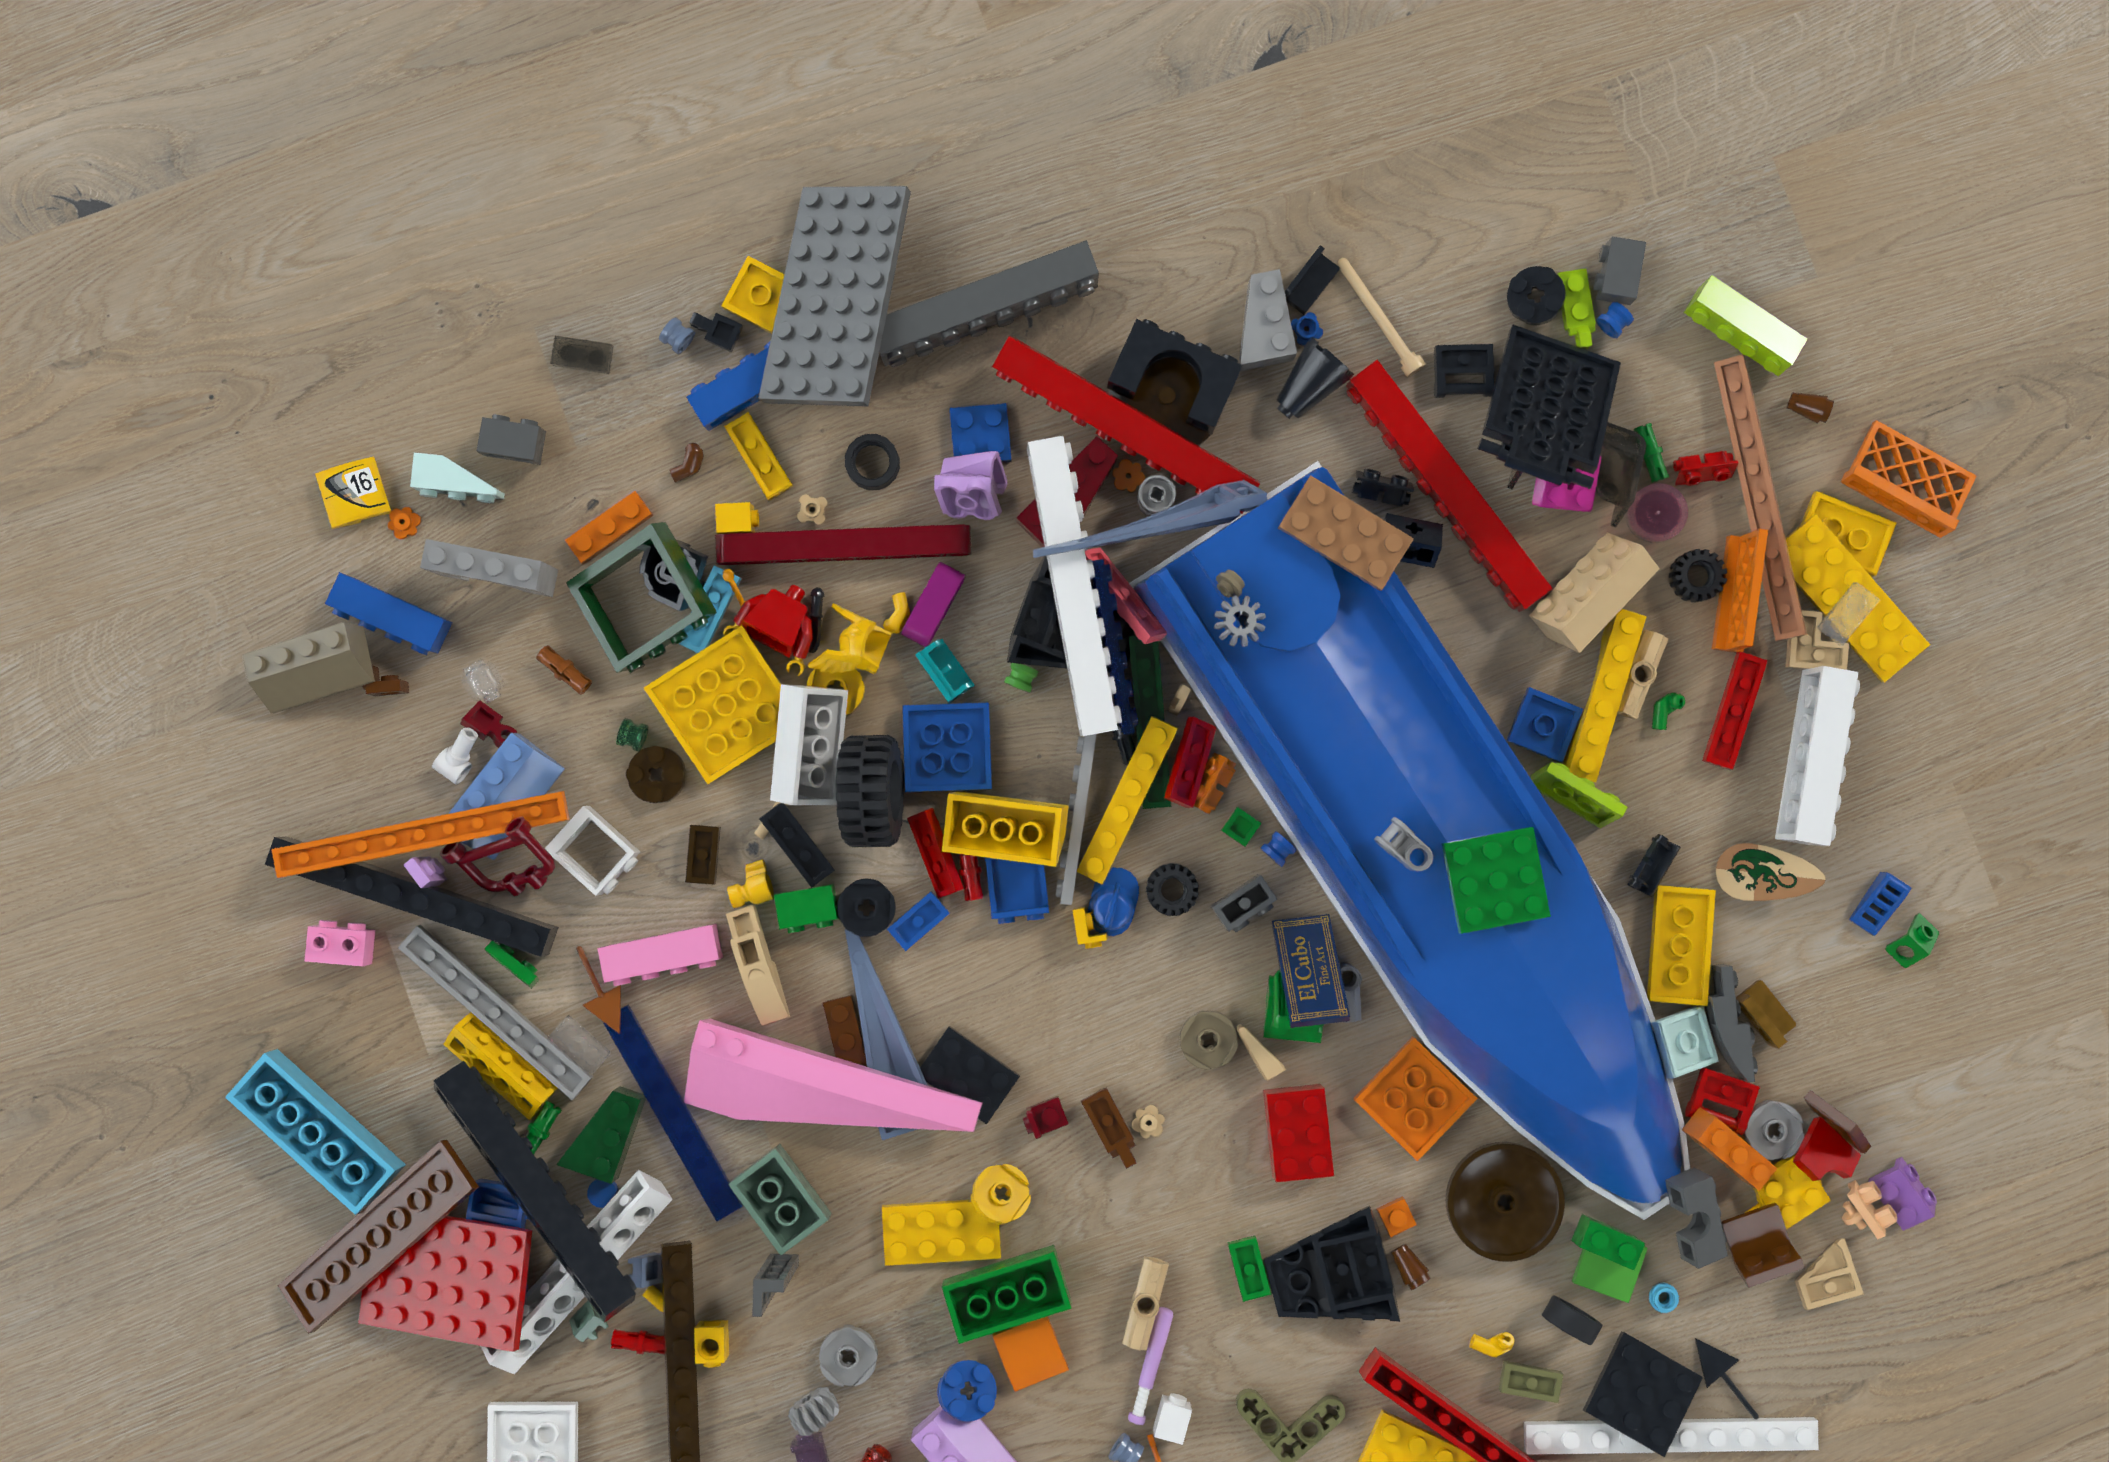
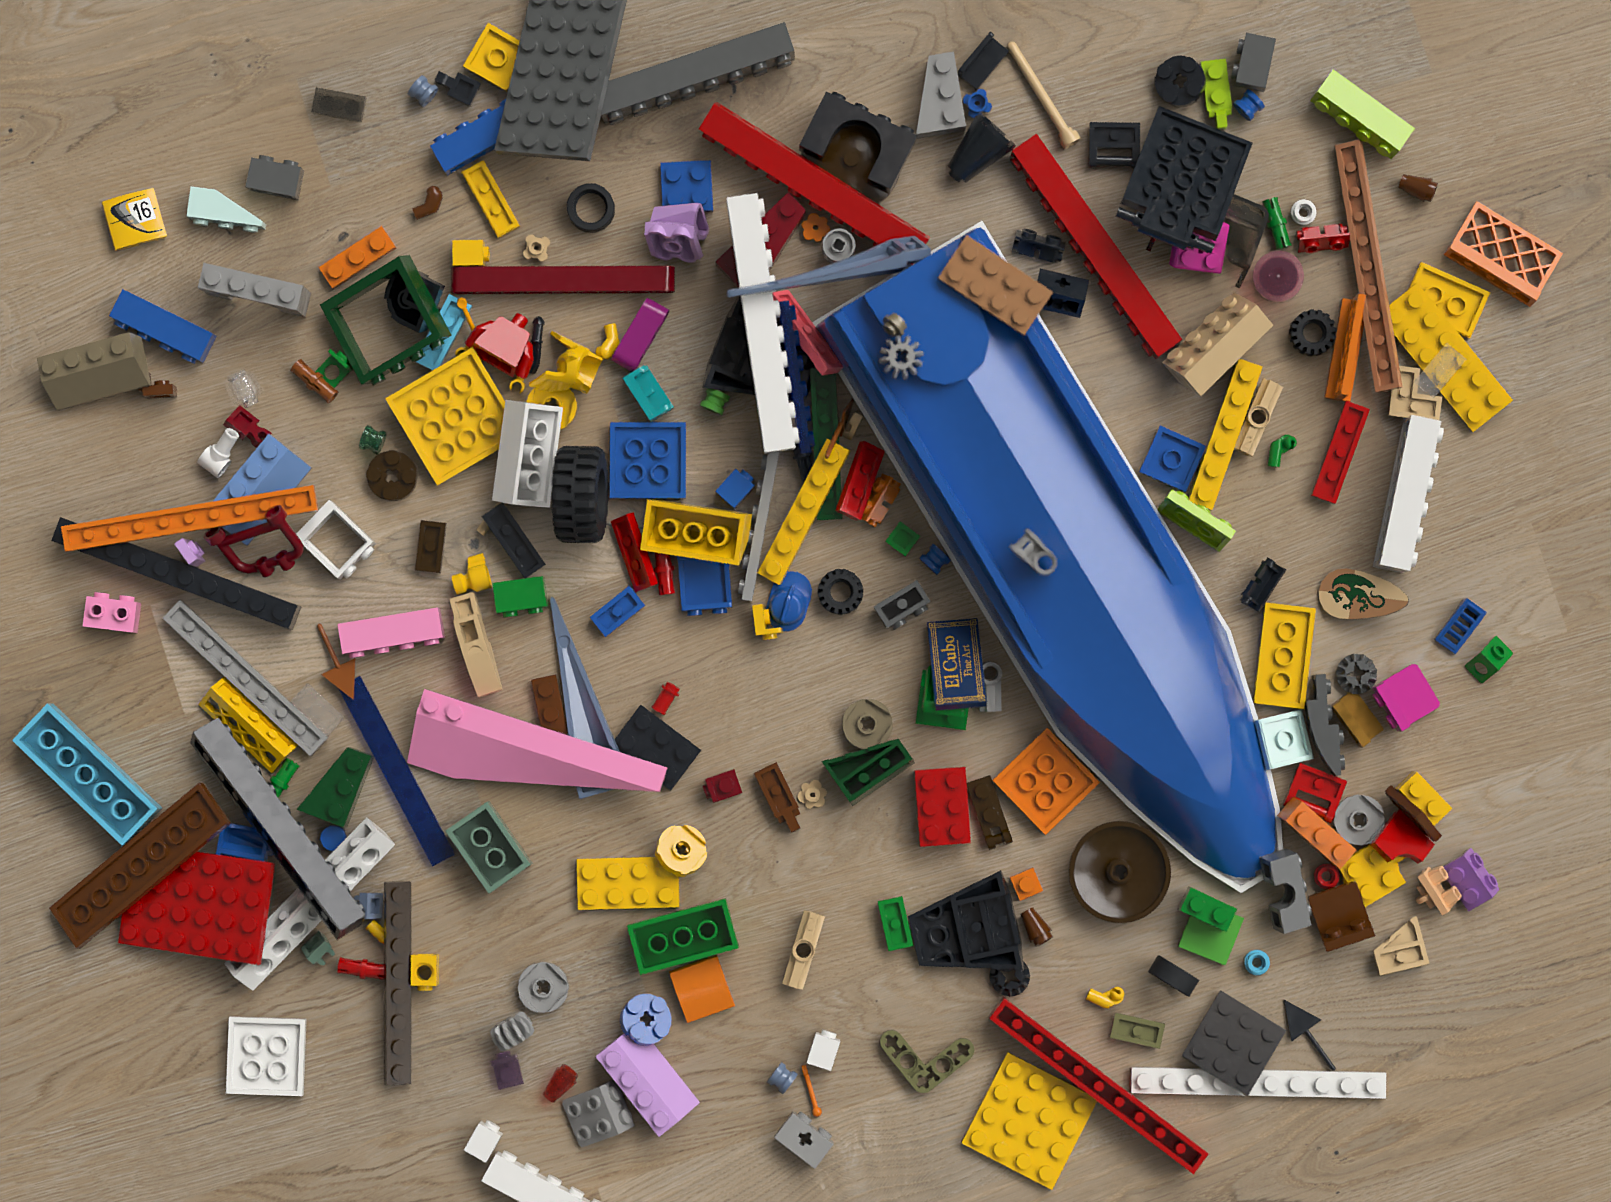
camera: 10 degrees right, 0 degrees up
orange plant [388,507,421,540] -> none
green plate [484,941,539,989] -> none
dark grey fence [752,1254,799,1317] -> none
black plate [837,878,896,937] -> none
lavender piece [1128,1307,1173,1425] -> none
tan slope [1236,1024,1286,1081] -> none
green plate [1441,827,1551,934] -> none
none -> green bracket [315,349,353,388]
none -> red pin [651,681,680,715]
none -> blue brick [715,469,755,509]
none -> dark green wedge [821,738,915,806]
none -> dark orange piece [824,398,854,459]
none -> dark brown plate [967,775,1013,850]
none -> black gear [989,961,1030,997]
none -> white plate [1291,200,1316,225]
none -> red plate [1314,863,1340,889]
none -> dark grey gear [1336,654,1377,694]
none -> dark pink bracket [1372,664,1440,731]
none -> yellow brick [1395,771,1453,826]

